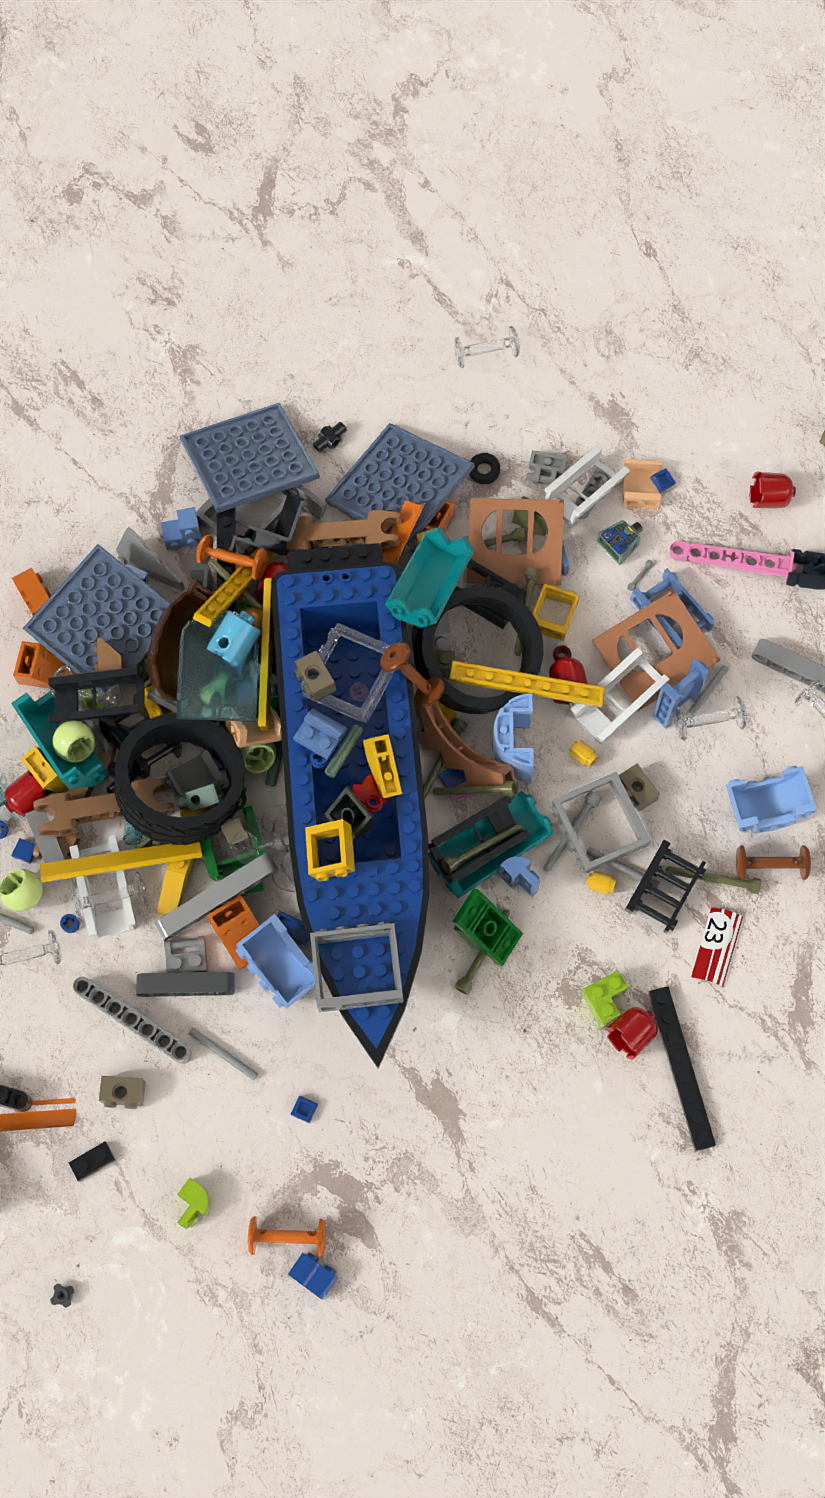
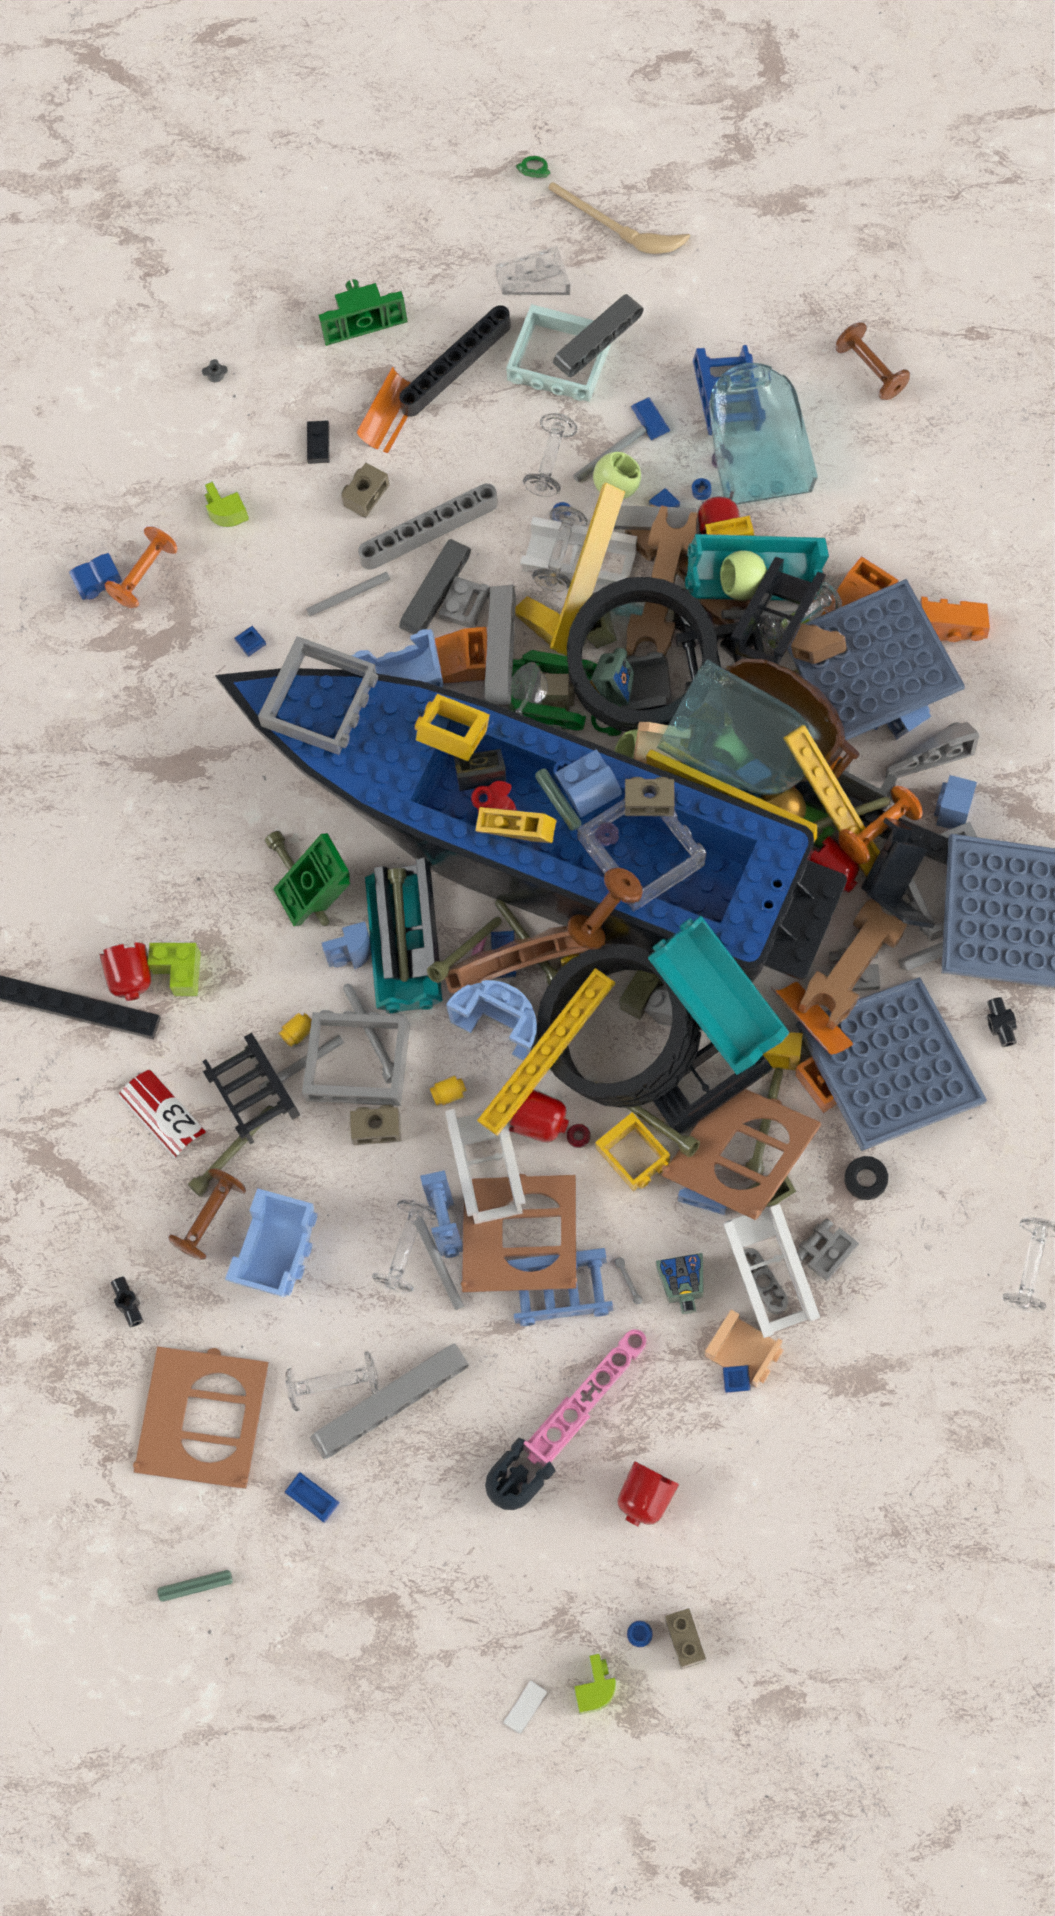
camera: 125 degrees right, 0 degrees up
medium azure cylinder [207,610,262,667] -> none

